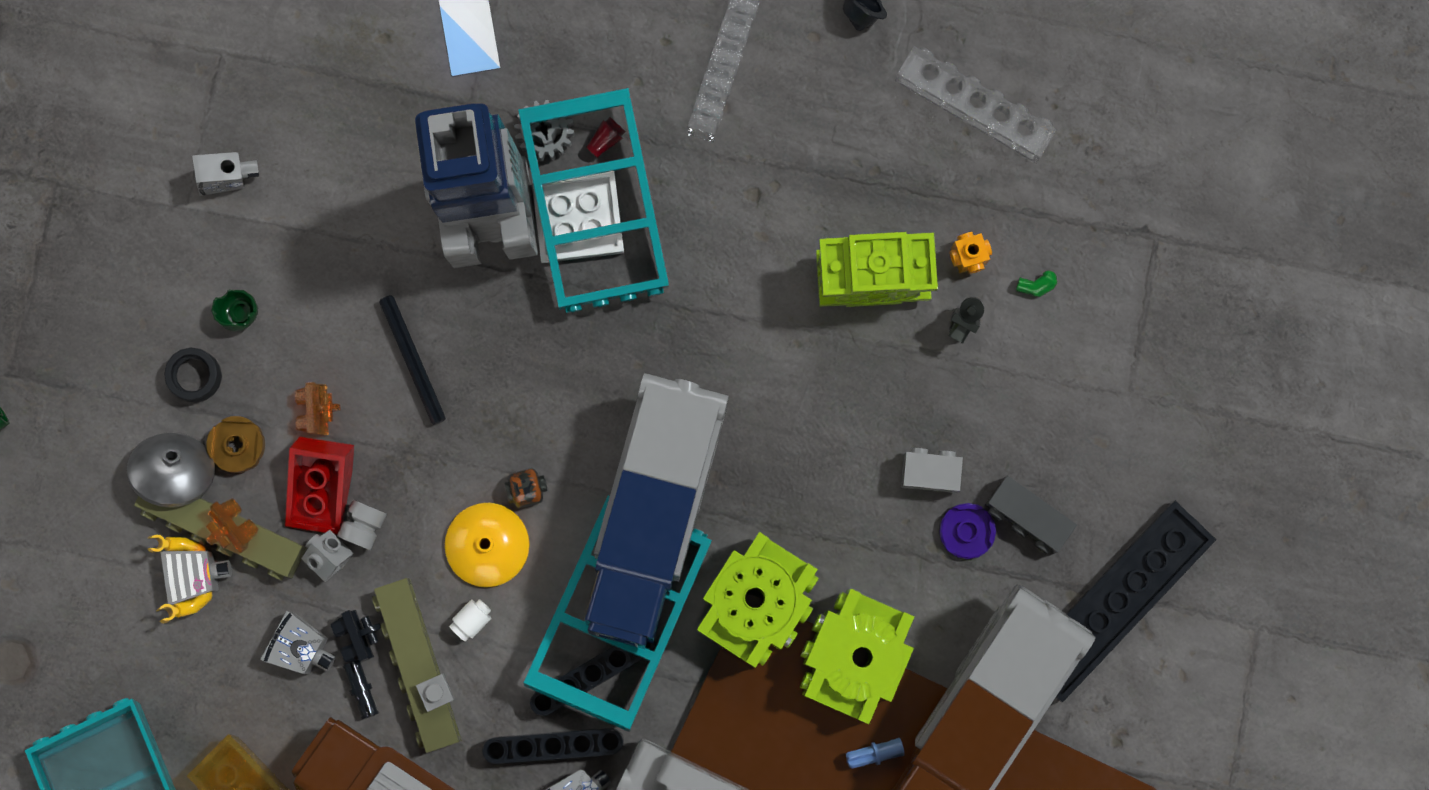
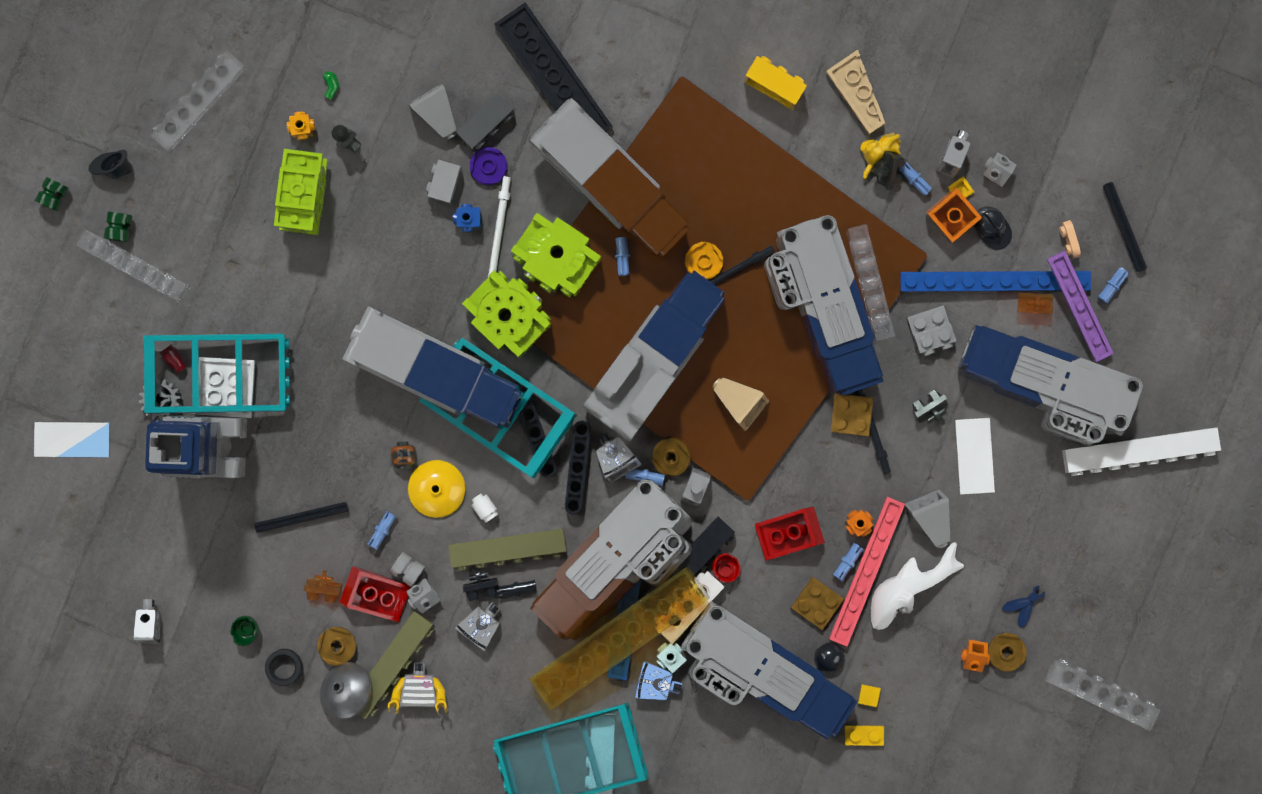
camera: 80 degrees left, 5 degrees up
clear orange hips [206,498,258,554] -> none
light grey plate [416,673,455,712] -> none
none -> dark green wheel [104,212,133,242]
none -> medium blue pin [367,511,397,550]
none -> light grey slope [409,84,456,140]
none -> blue brick [453,204,481,232]
none -> white bar [488,176,511,277]

